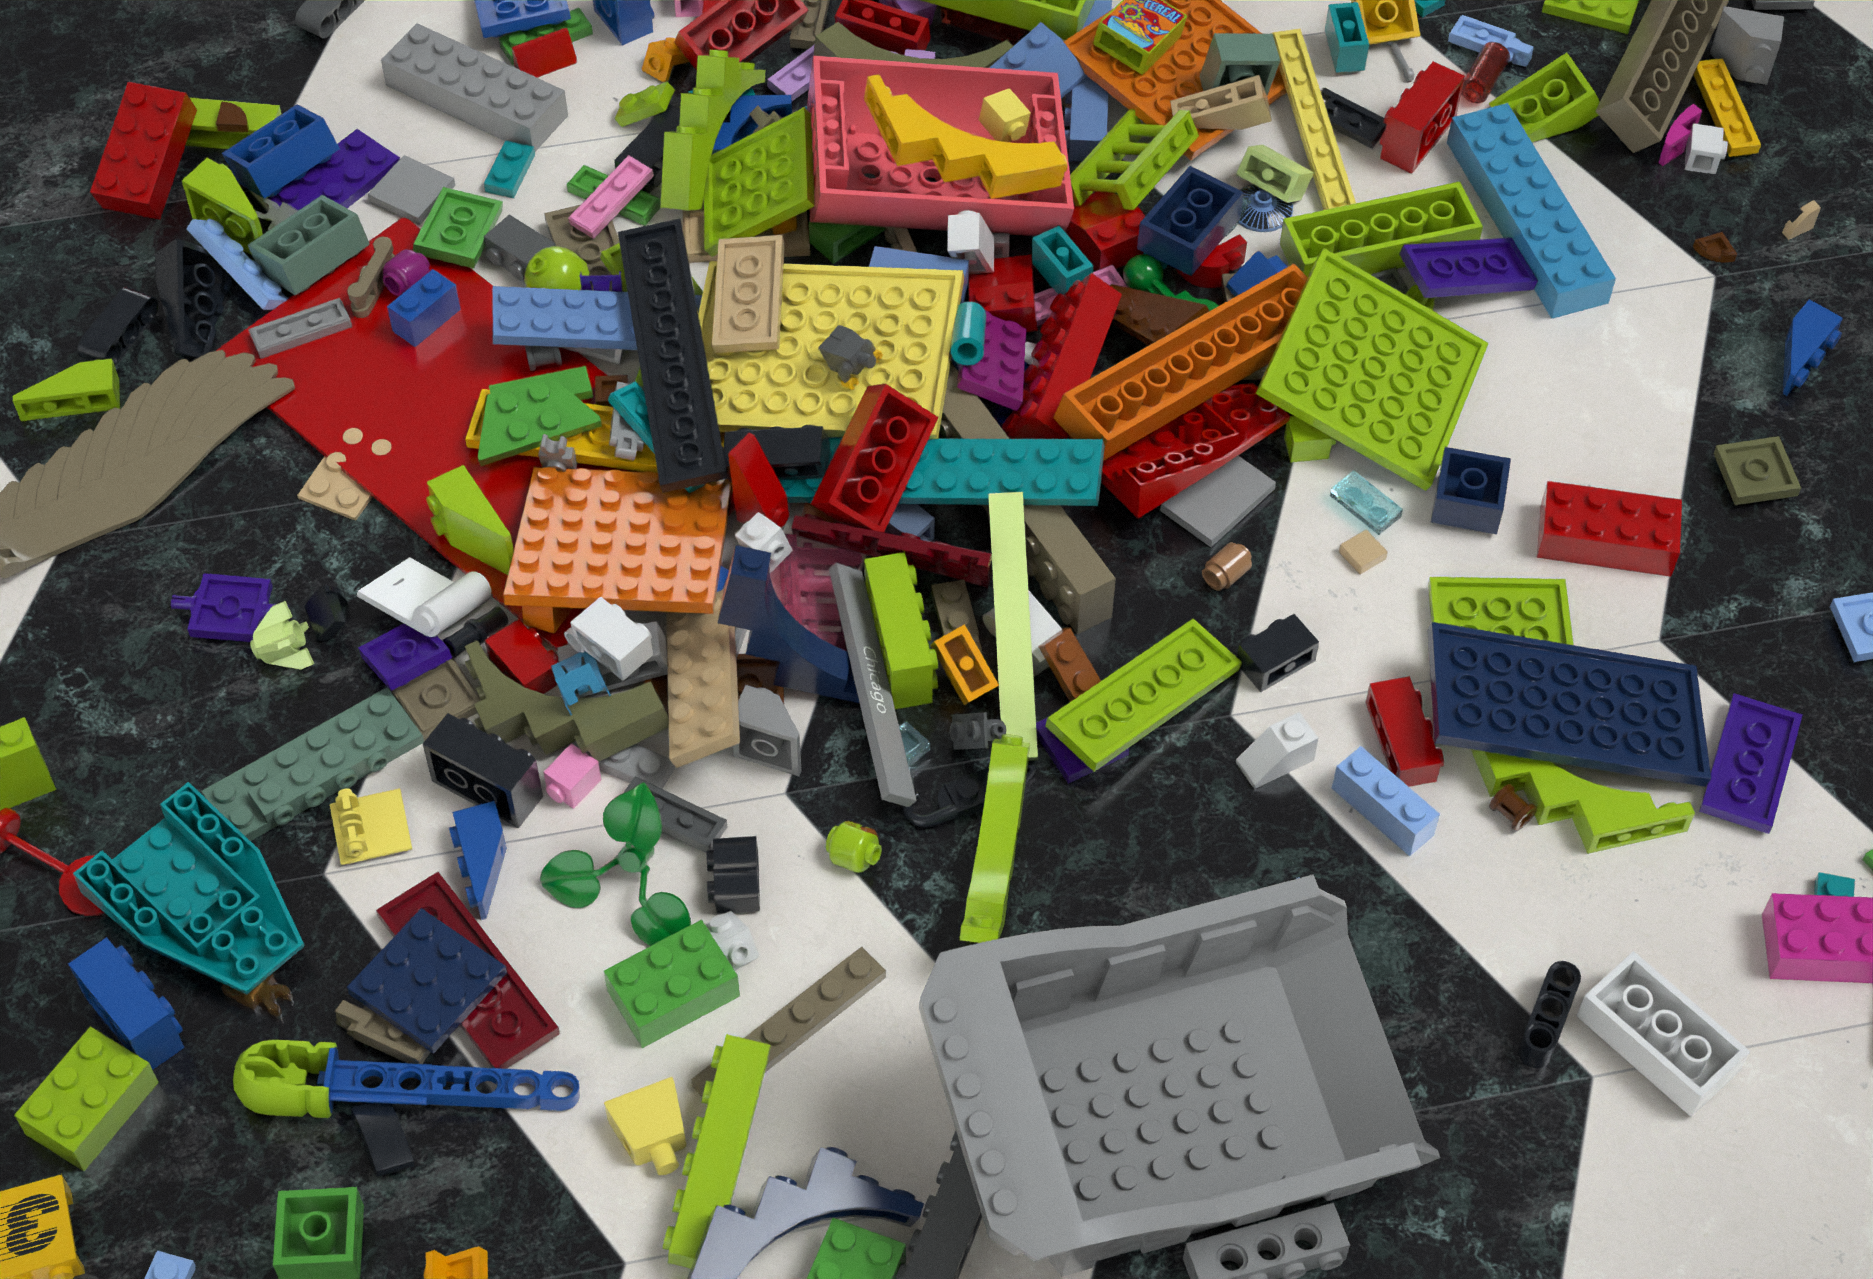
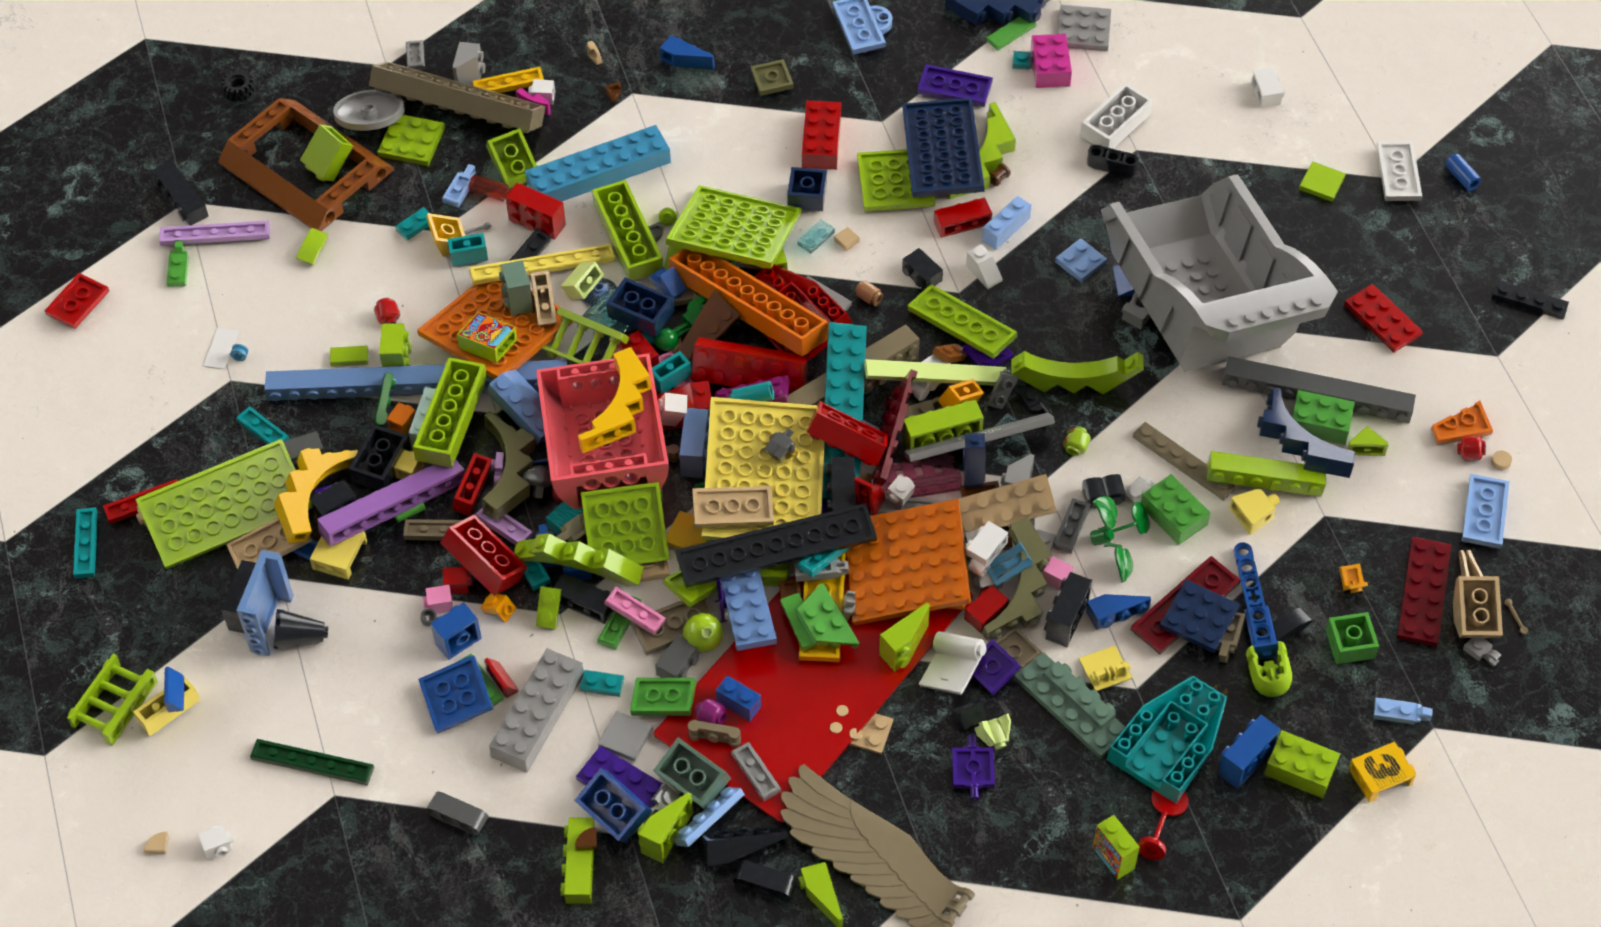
camera: 95 degrees left, 0 degrees up
red brick [90,82,197,220] -> none
black pin [442,606,509,658] -> none
light yellow brick [979,88,1031,142] -> none
dark purple plate [1399,238,1538,298] -> none

